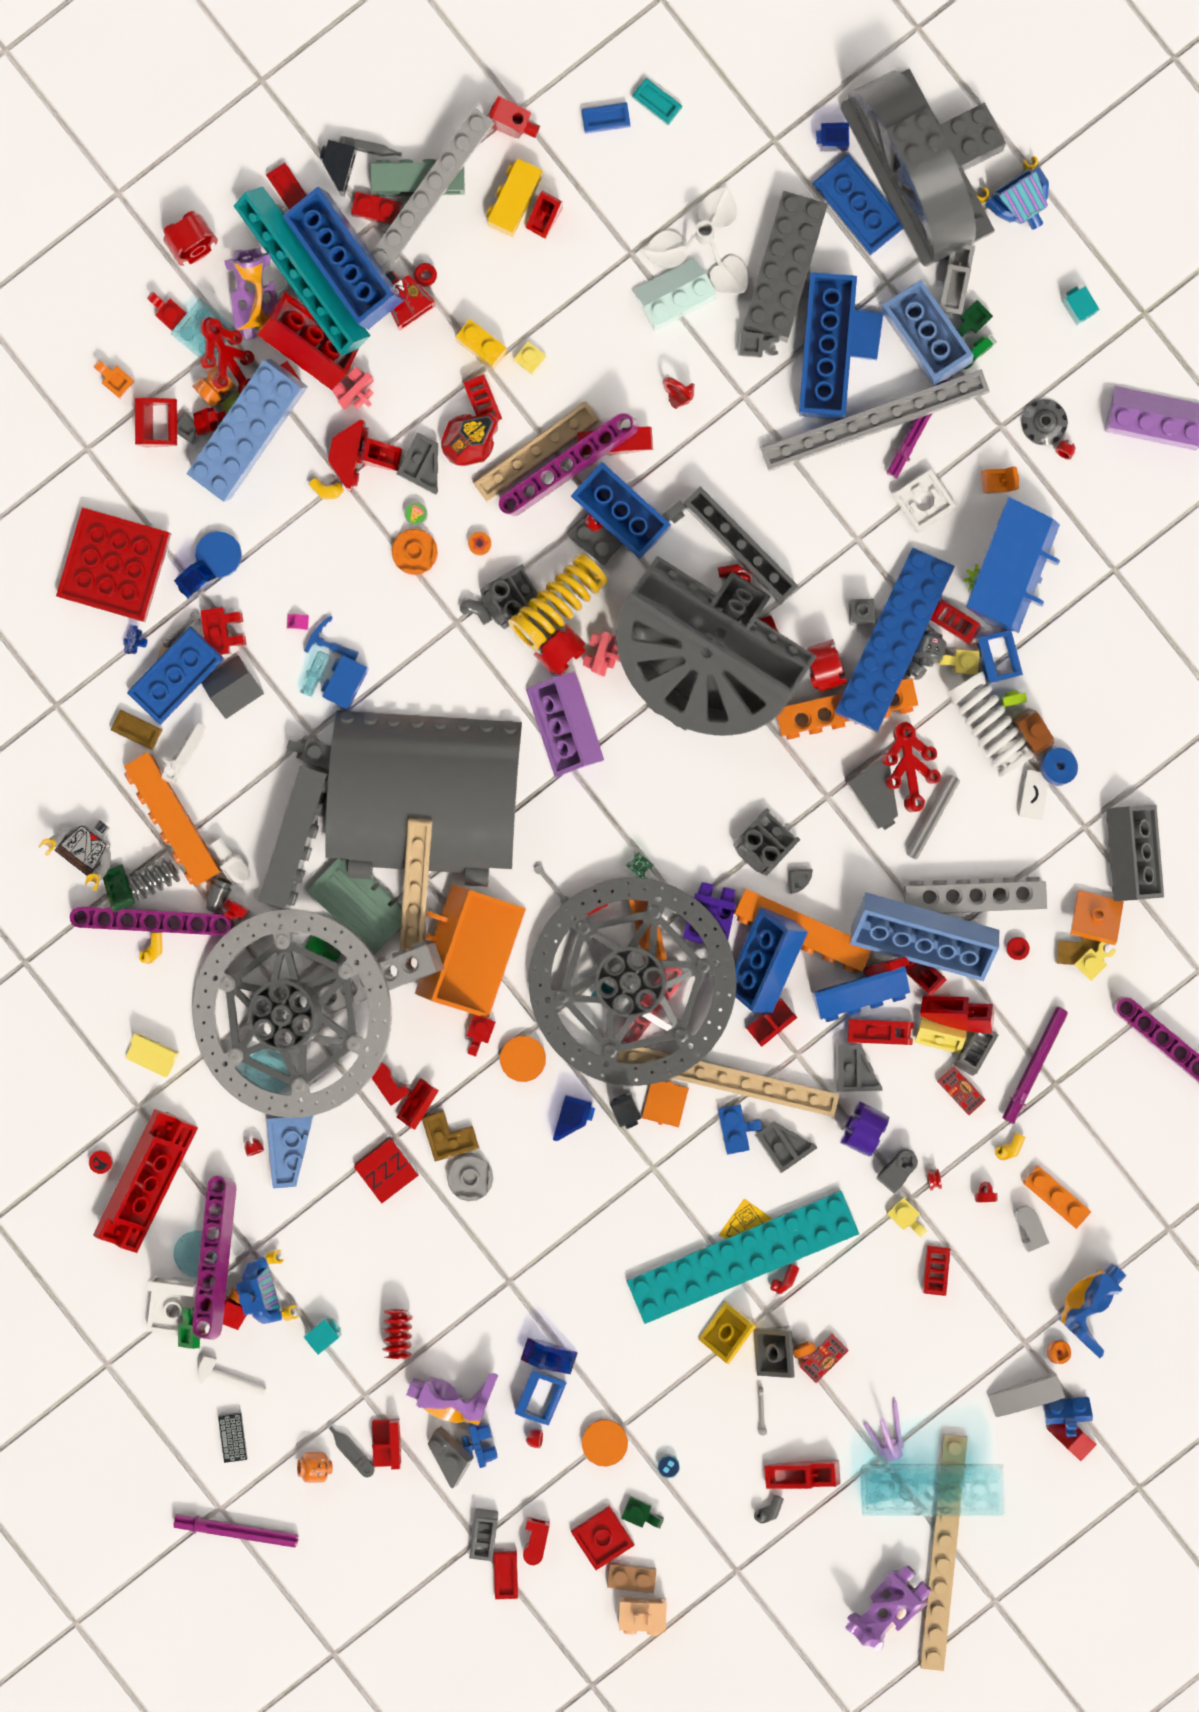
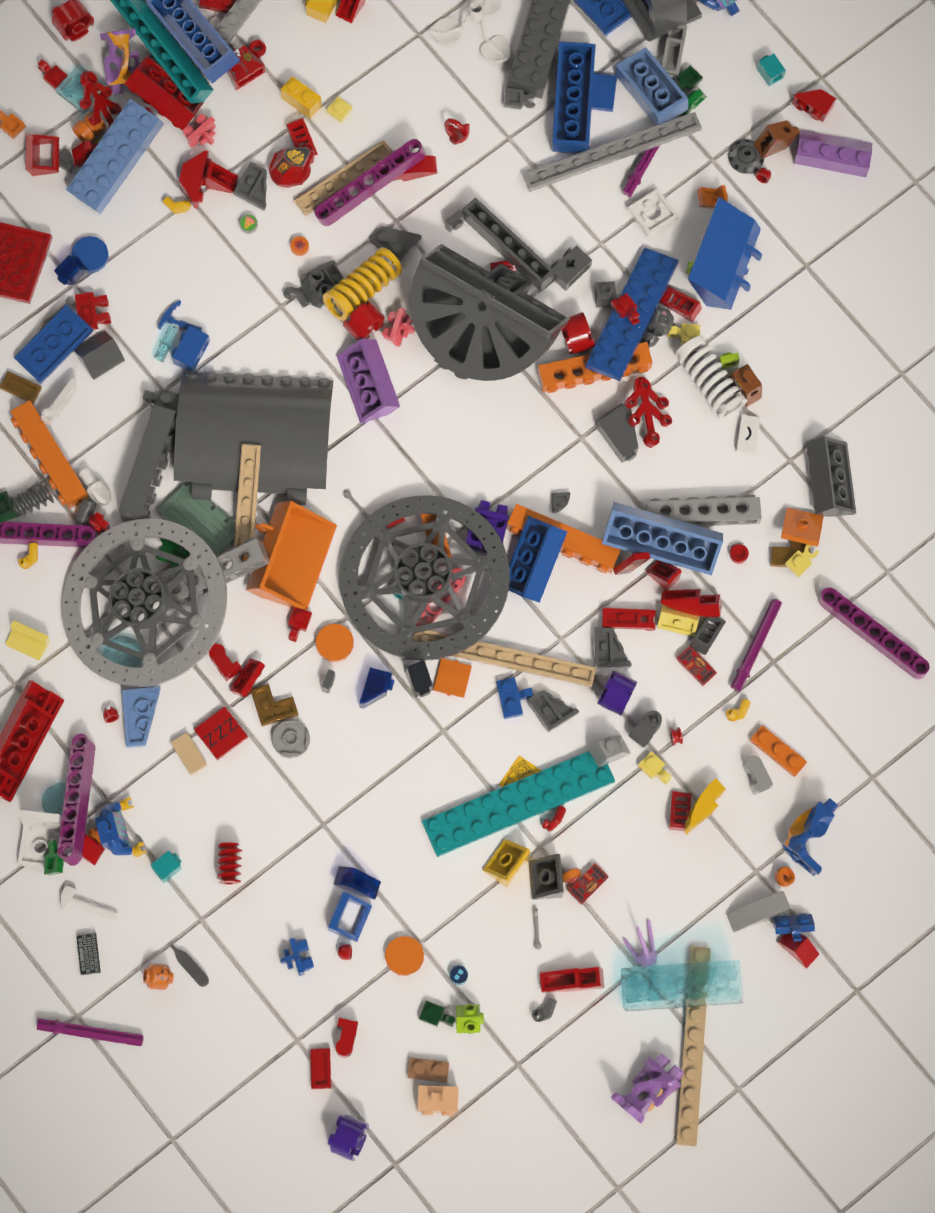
camera: 15 degrees left, 15 degrees down
clear blue plant [123,625,148,654] -> none
dark pink piece [286,614,309,630] -> none
red panel [372,1419,402,1470] -> none
orange tile [391,528,438,575] -> none
medium lavender hips [406,1373,499,1426] -> none
dark grey wing [428,1426,474,1489] -> none
dark grey slope [469,1508,499,1561] -> none
blue slope [570,462,671,559] -> none
red tile [570,1505,635,1571] -> none
red hinge [585,514,603,532] -> none
clear green wheel [625,851,654,878] -> none
light aqua slope [633,258,717,332] -> none
dark grey slope [733,808,801,876] -> none
red panel [746,999,798,1047] -> none
blue slope [811,966,911,1022] -> none
light grey axle [907,775,960,860] -> none
red tile [974,1181,998,1203] -> none
blue tile [975,630,1023,684] -> none
blue piece [1040,748,1078,786] -> none
none -> tan tile [170,733,207,776]
none -> dark grey tile [322,669,336,694]
none -> dark purple brick [327,1115,369,1162]
none -> lime brick [455,1004,484,1034]
none -> dark grey brick [551,245,593,291]
none -> light grey slope [590,735,631,767]
none -> red plate [611,293,640,325]
none -> yellow slope [684,778,726,835]
none -> dark orange torso [754,120,800,159]
none -> red slope [792,89,837,122]

